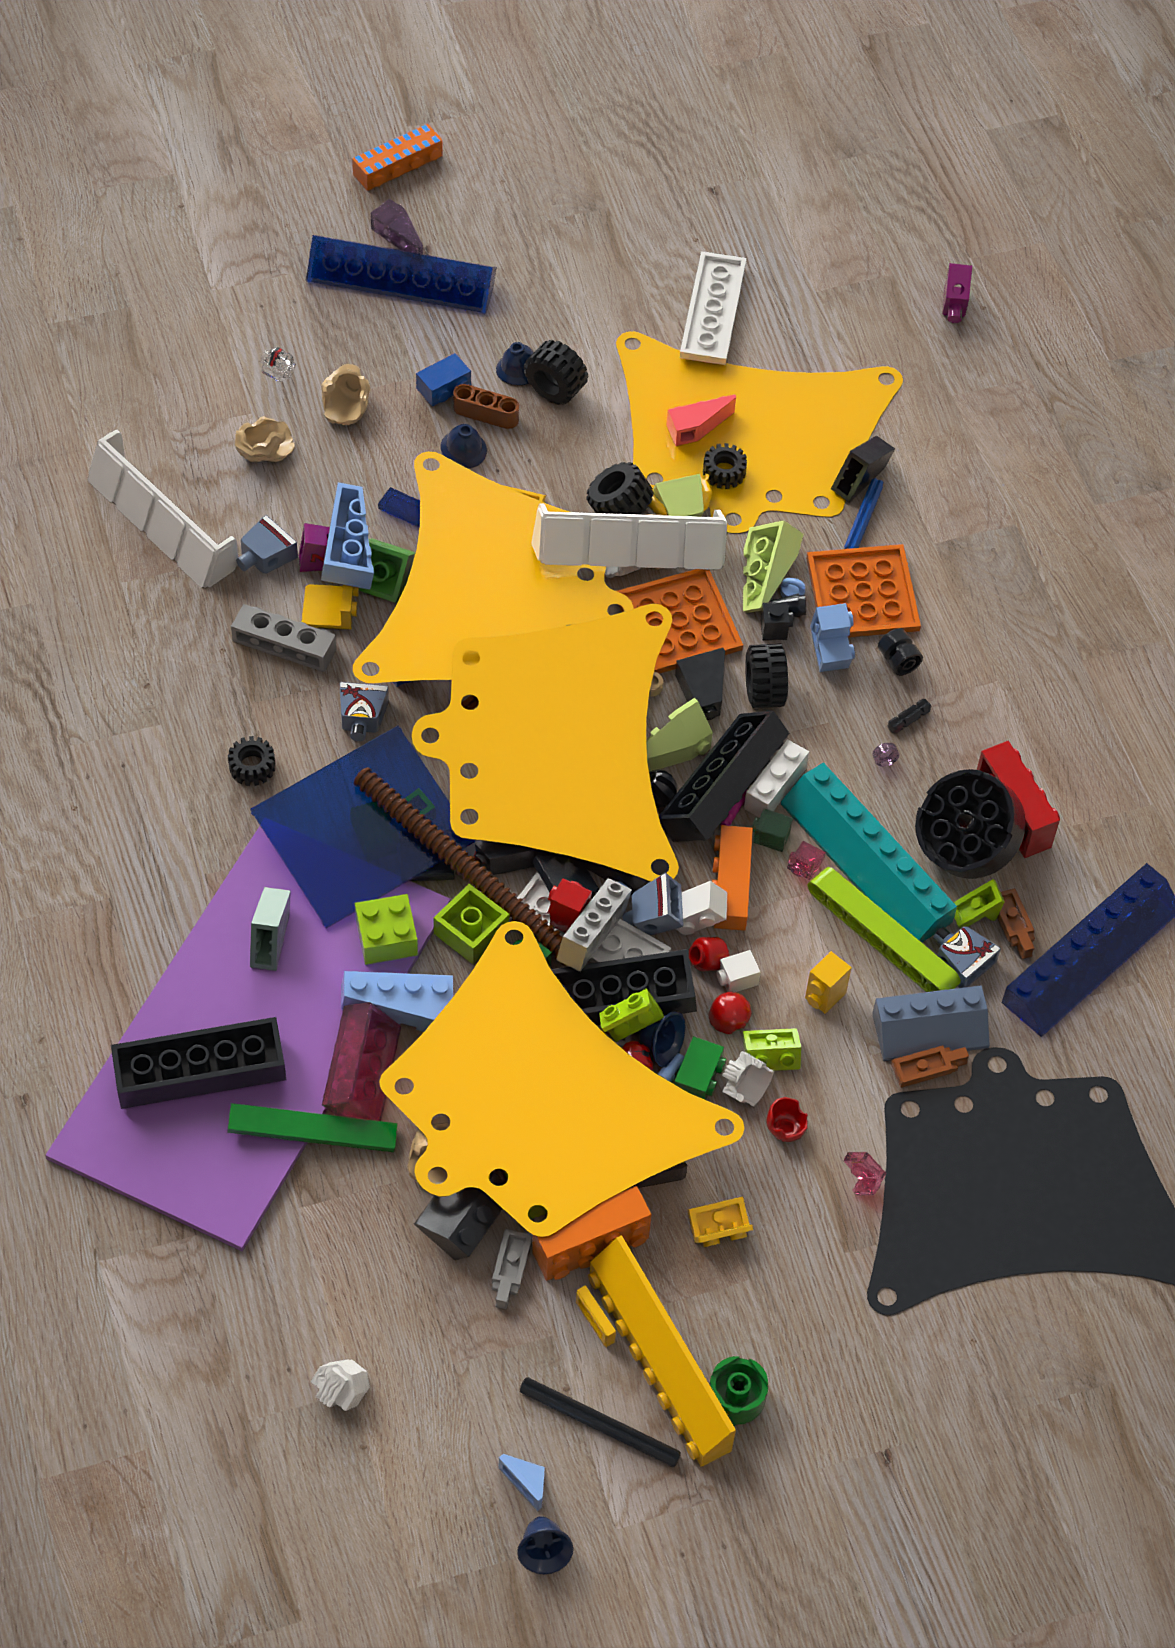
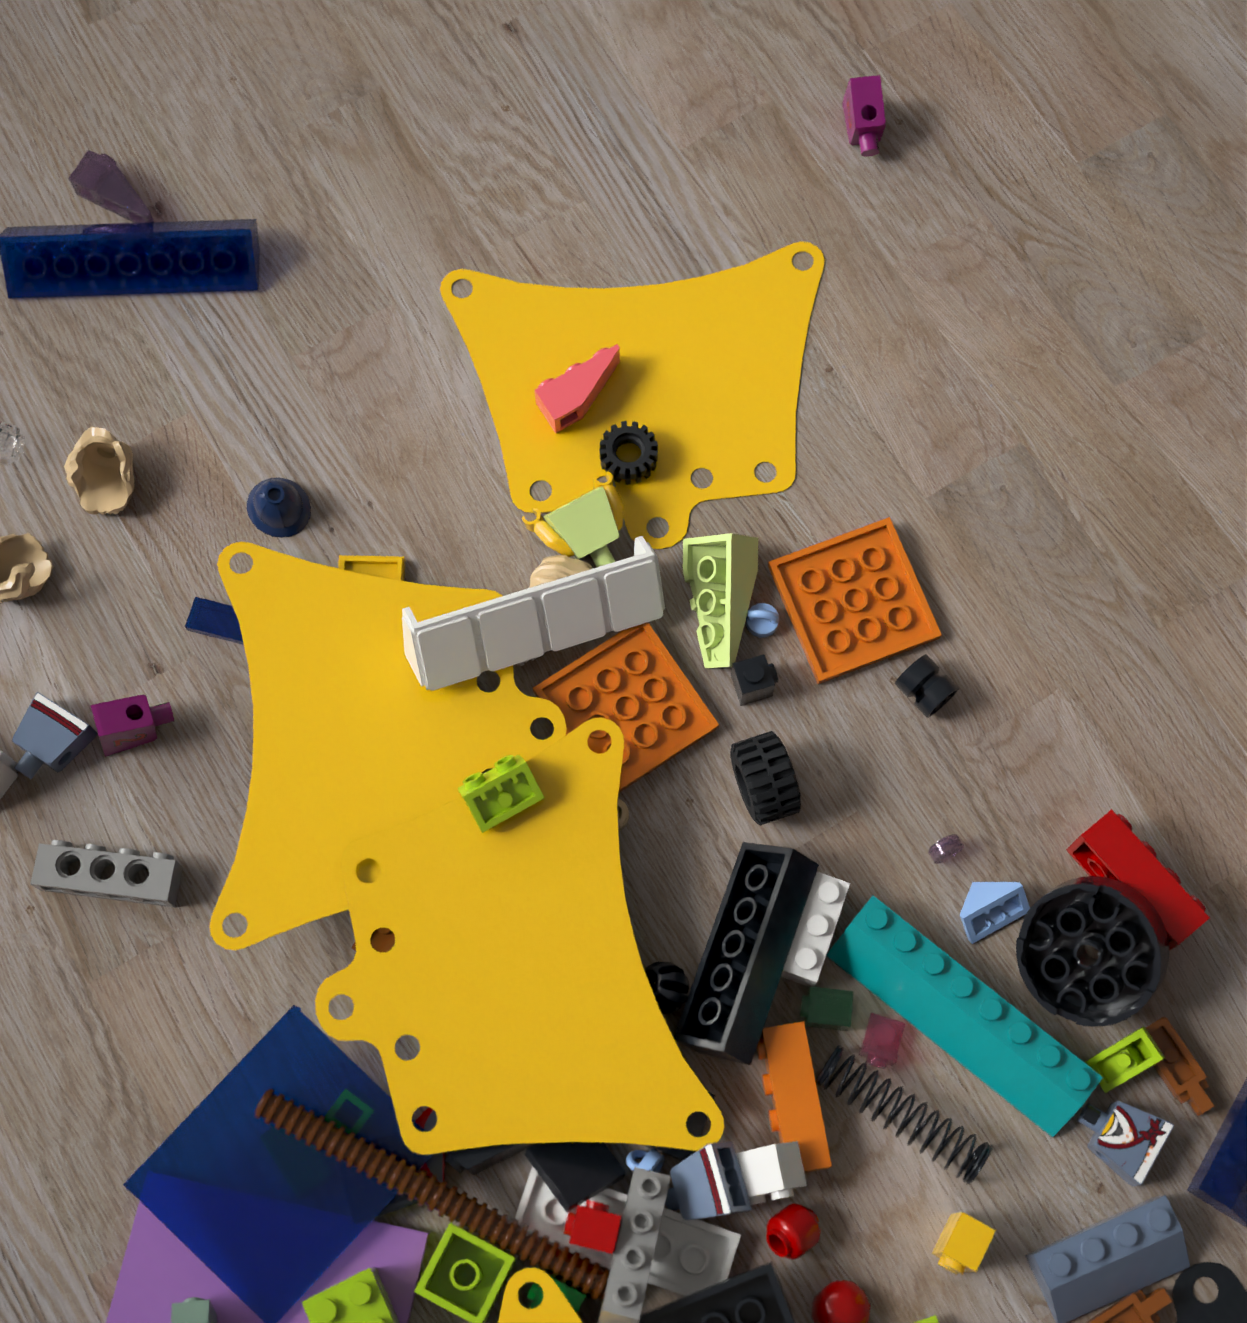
camera: 10 degrees left, 15 degrees up
black tyre [228,736,276,786] -> none
yellow bracket [302,584,359,629] -> none
light blue wedge [321,482,374,589] -> none
torso [340,682,389,741] -> none
orange brick [352,124,443,191] -> none
bright green slope [359,538,416,603] -> none
blue brick [416,353,471,407] -> none
dark orange beam [453,384,519,429] -> none
dark blue hat [496,342,534,385] -> none
black tyre [524,340,588,405] -> none
black tyre [586,462,654,515] -> none
yellowish green wedge [646,698,713,772] -> none
black slope [675,648,725,720] -> none
white plate [680,251,746,365] -> none
white brick [717,950,760,992] -> none
black cone [771,593,806,618] -> none
lime beam [807,867,961,992] -> none
light blue brick [810,603,855,672] -> none
black slope [831,435,895,502] -> none
blue axle [844,478,884,549] -> none
black axle [887,699,932,734] -> none
none -> lime bracket [458,755,545,833]
none -> black piece [816,1045,992,1185]
none -> light blue slope [960,882,1030,944]

